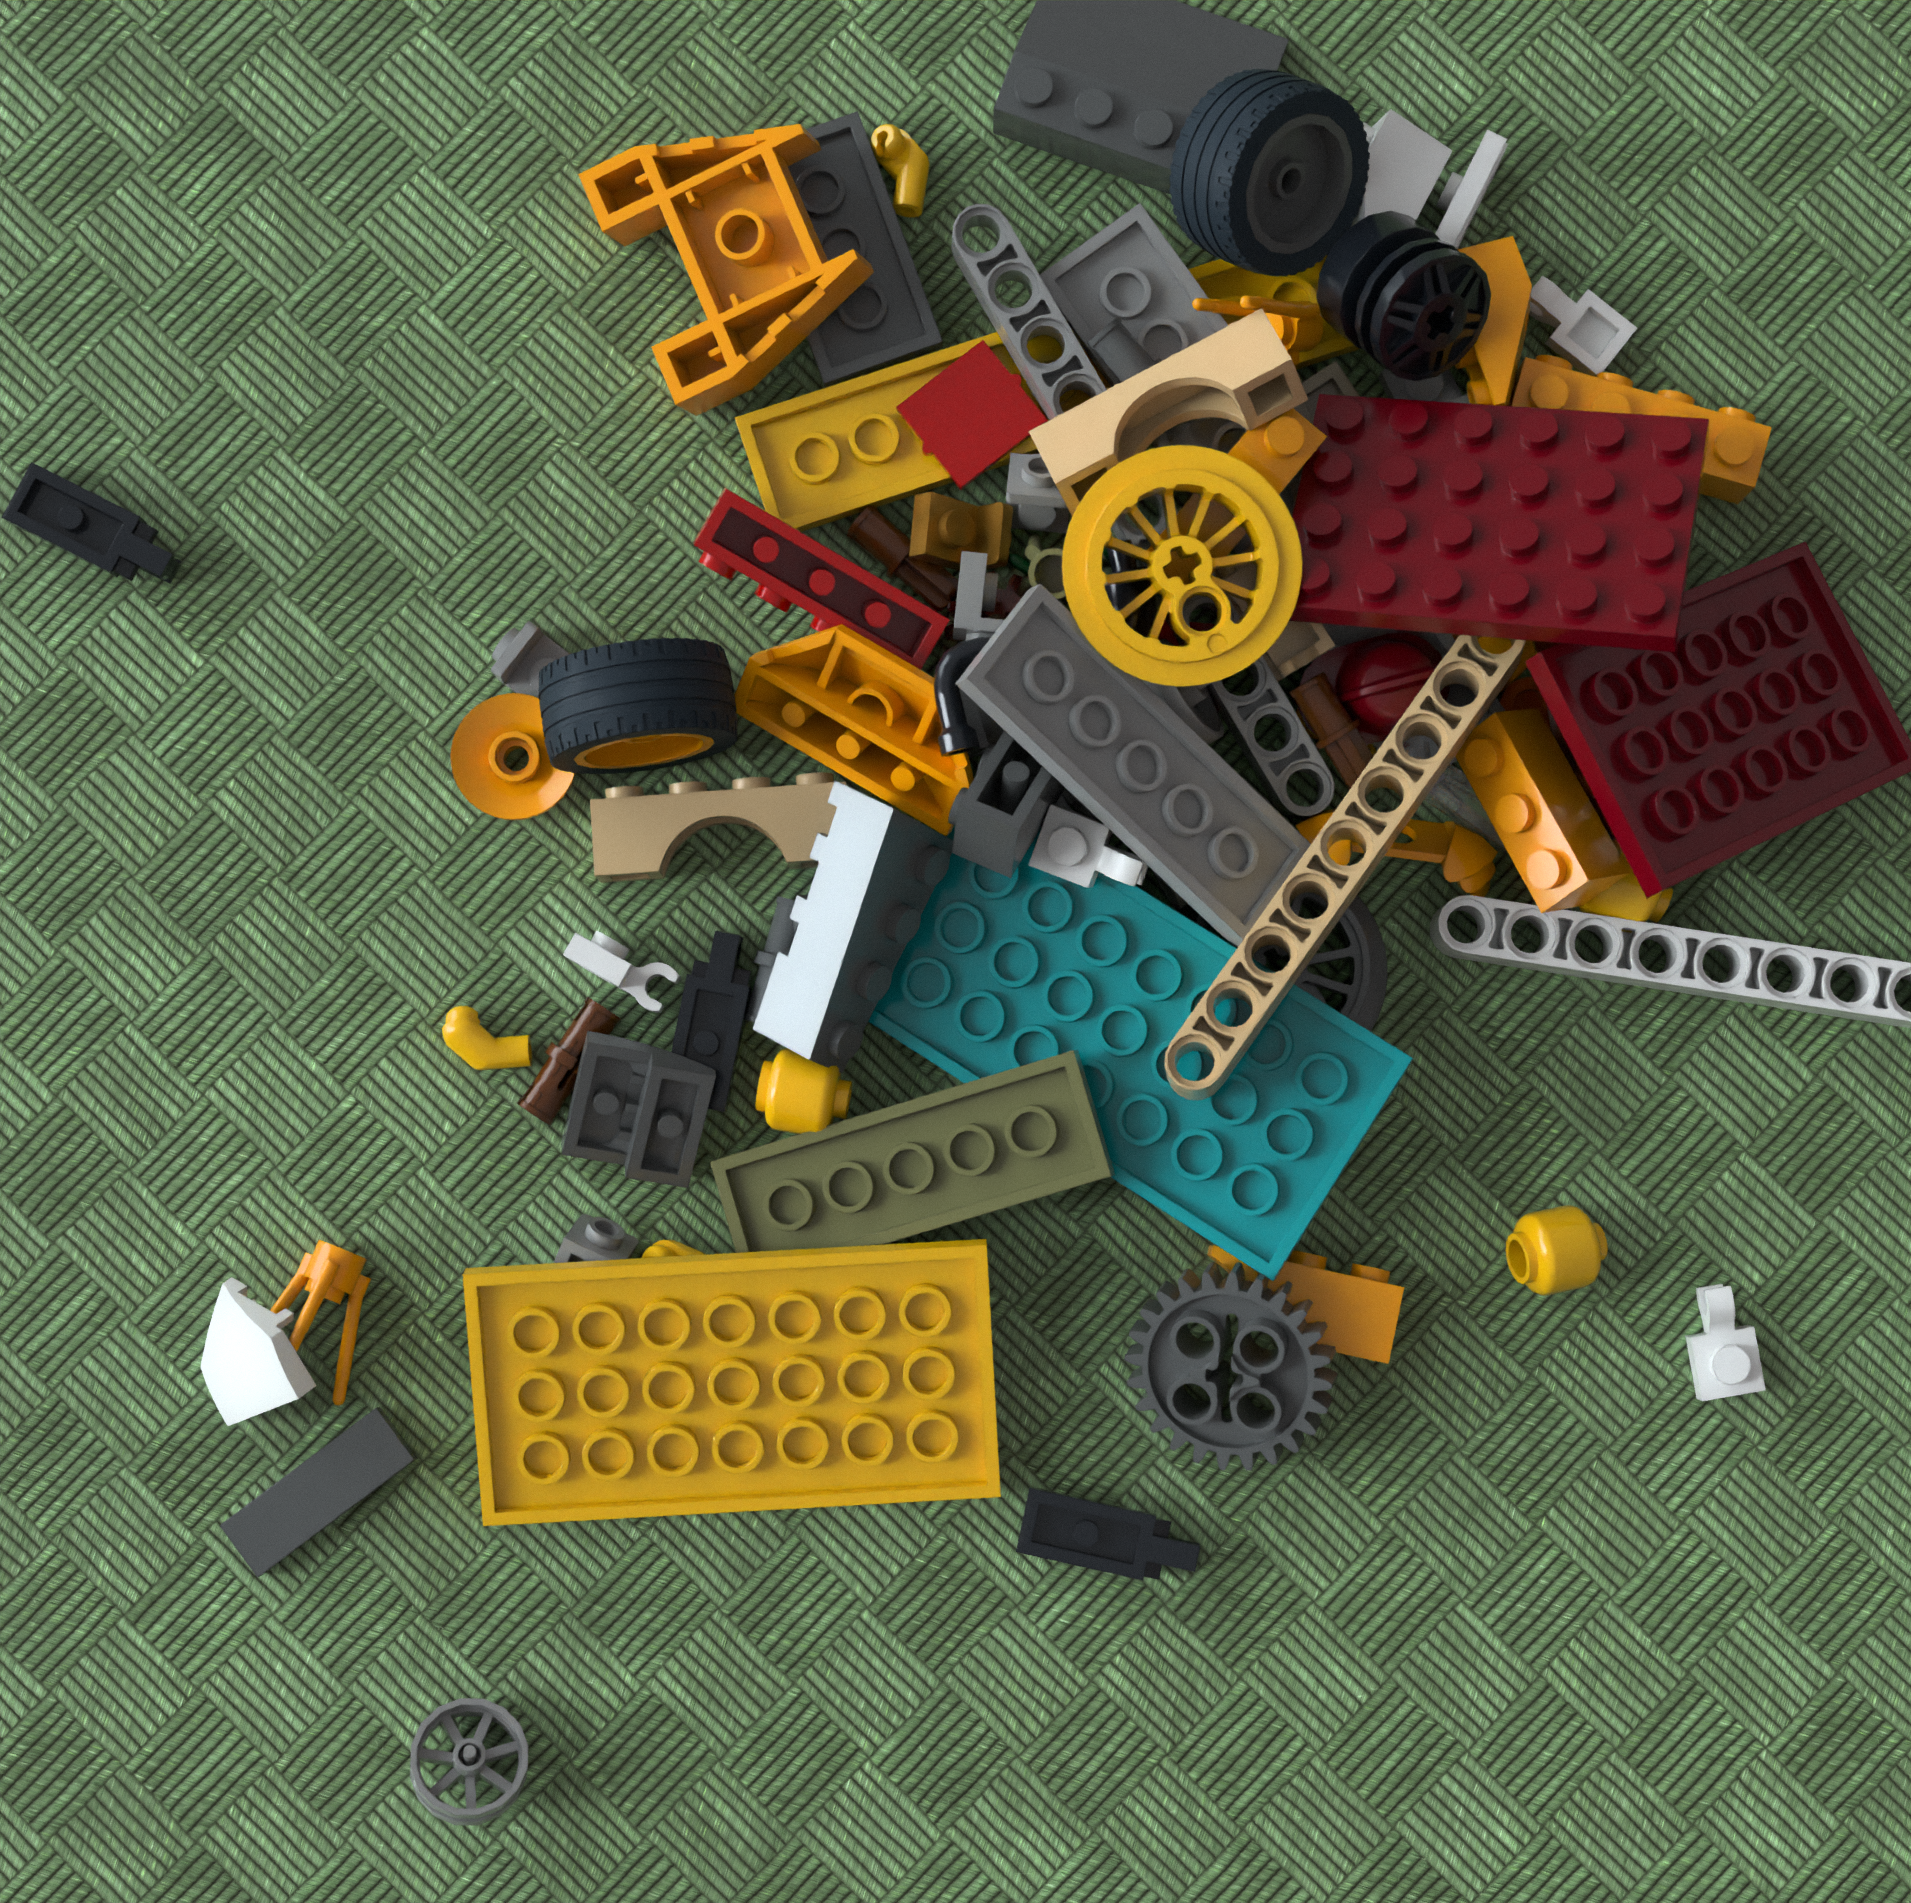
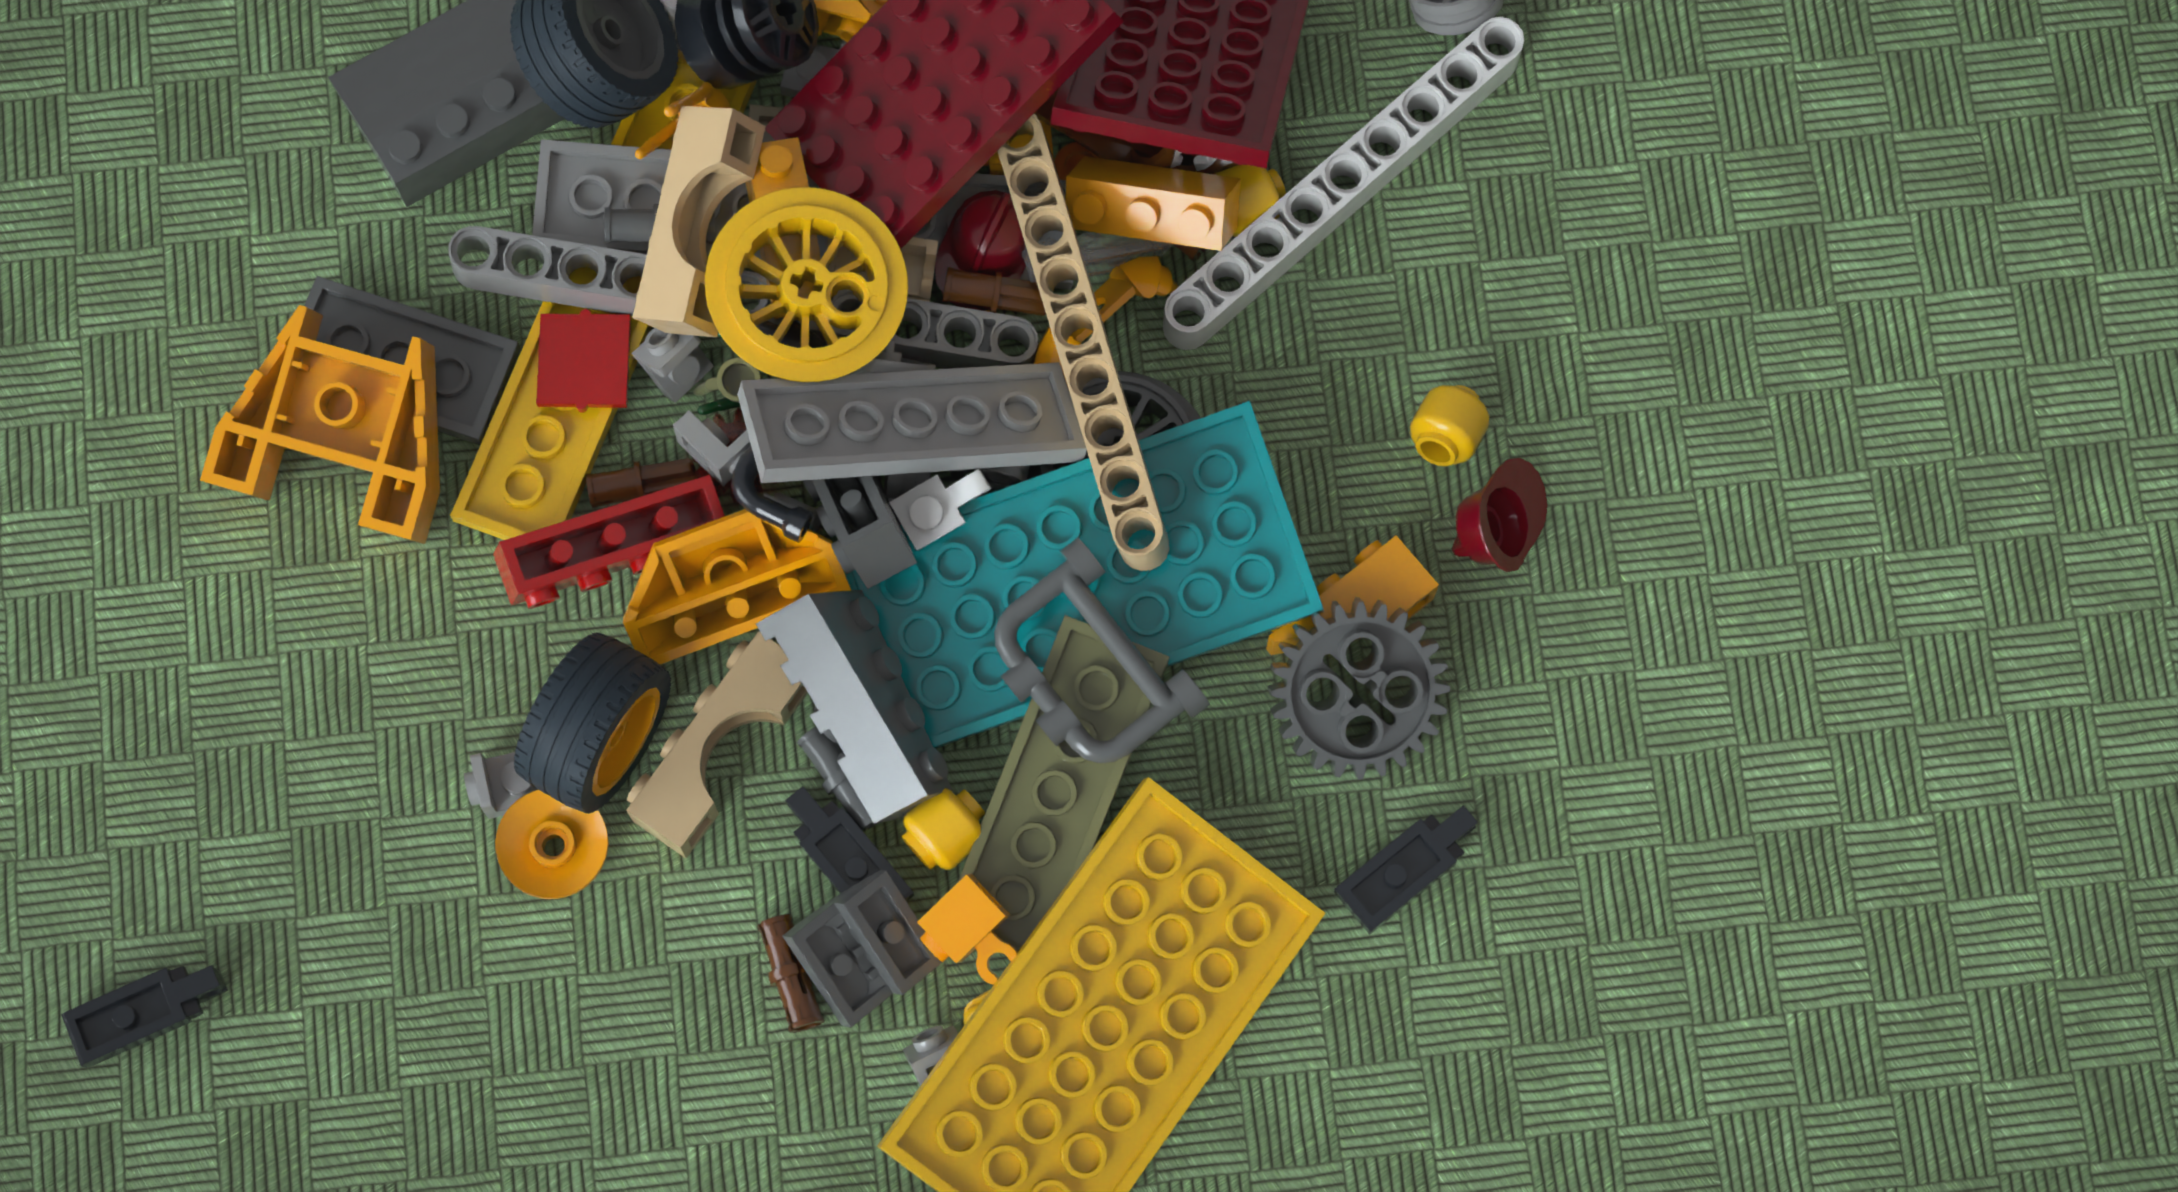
camera: 55 degrees left, 10 degrees down
yellow arm [442,1006,532,1070] -> none
white plate [563,931,681,1013] -> none
yellow arm [870,124,930,218] -> none
pearl gold bracket [909,491,1013,571] -> none
white plate [1685,1284,1766,1401] -> none
none -> light orange brick [917,874,1018,985]
none -> dark grey bar [994,537,1210,763]
none -> dark red piece [1451,458,1548,572]

